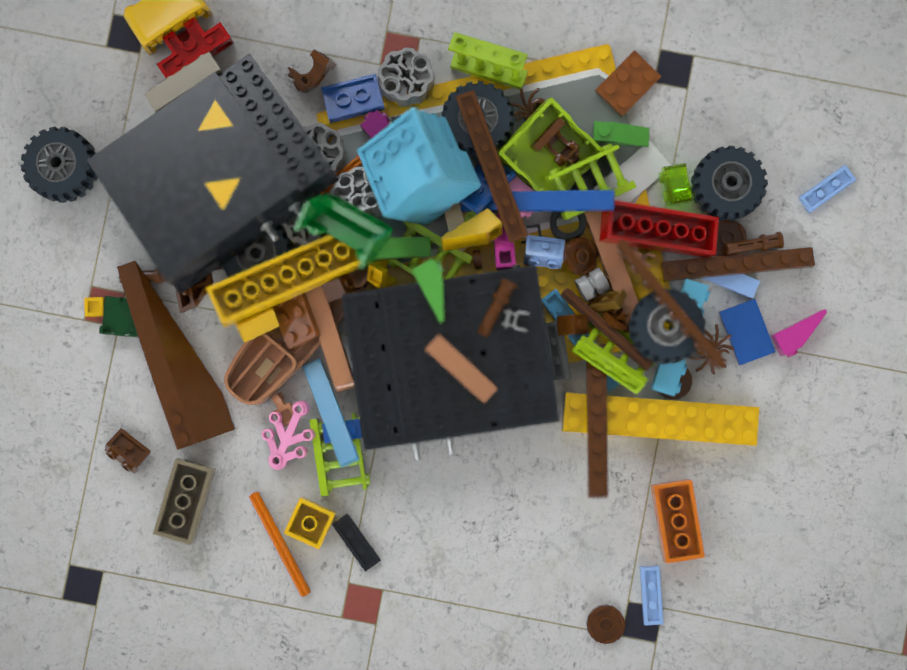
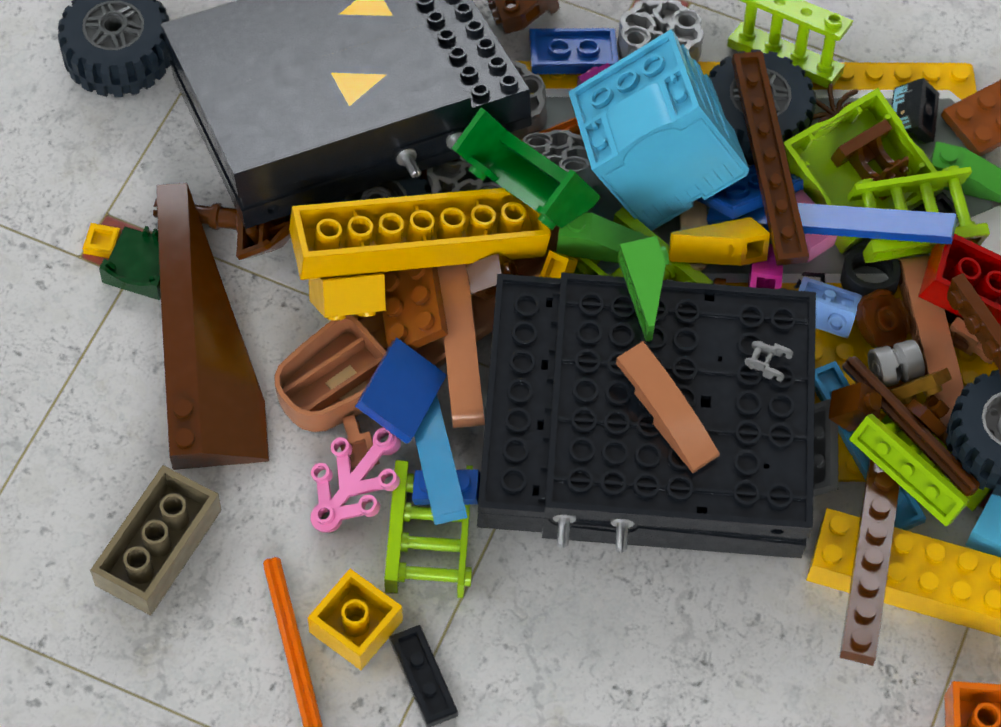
camera: 10 degrees right, 25 degrees down
reddish brown bracket [105,428,151,474] -> none
reddish brown pin [477,278,517,337] -> none
none -> blue tile [355,338,447,444]
none -> black panel [892,78,940,144]

